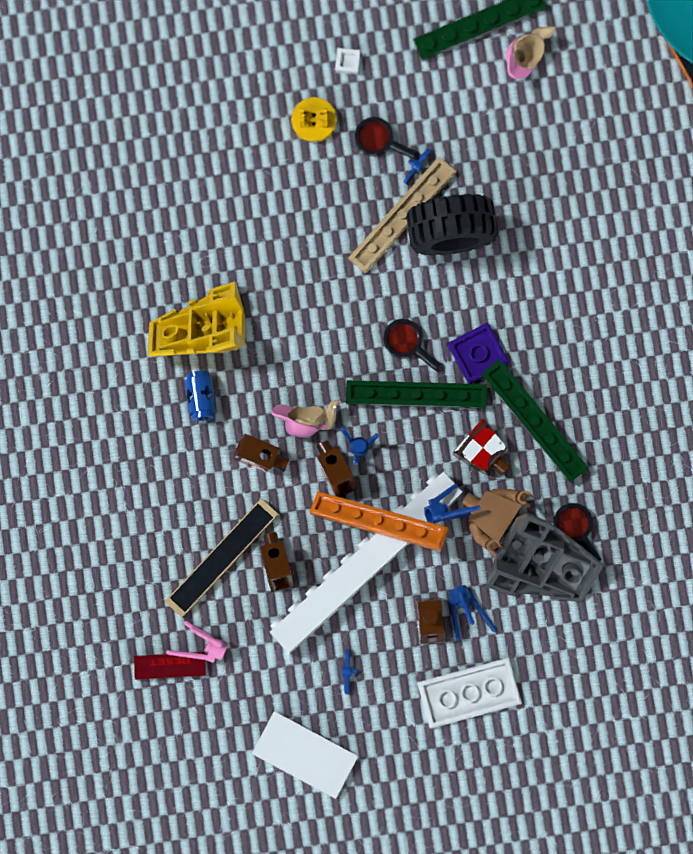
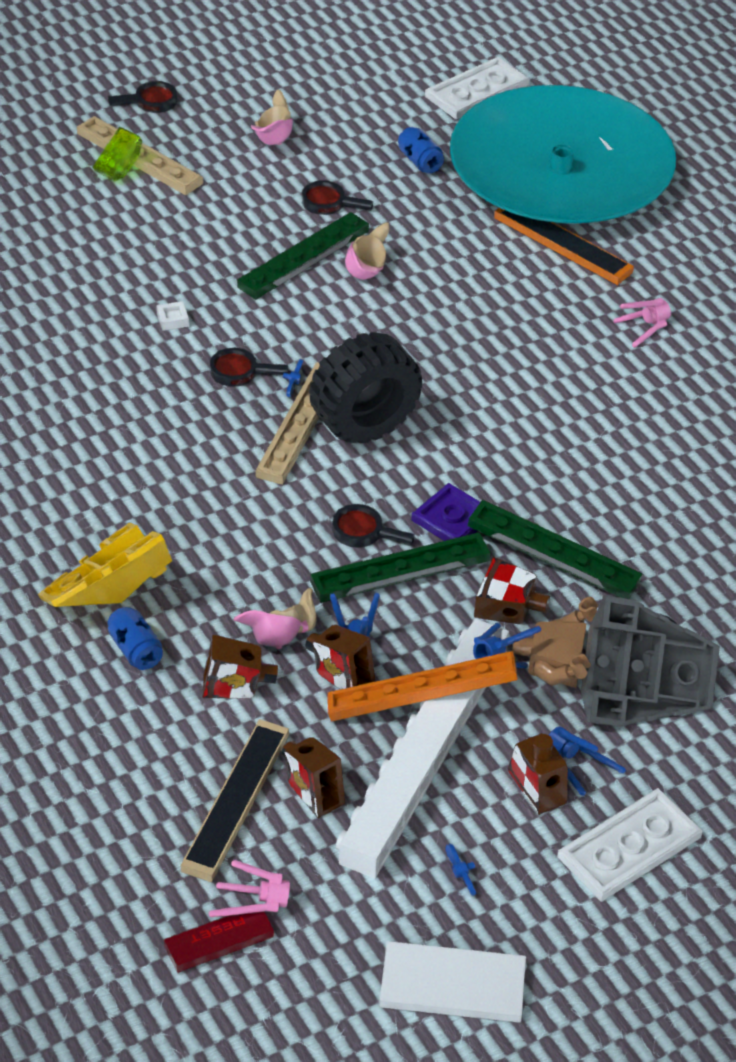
camera: 30 degrees left, 35 degrees down
yellow plate [291,97,337,142] -> none

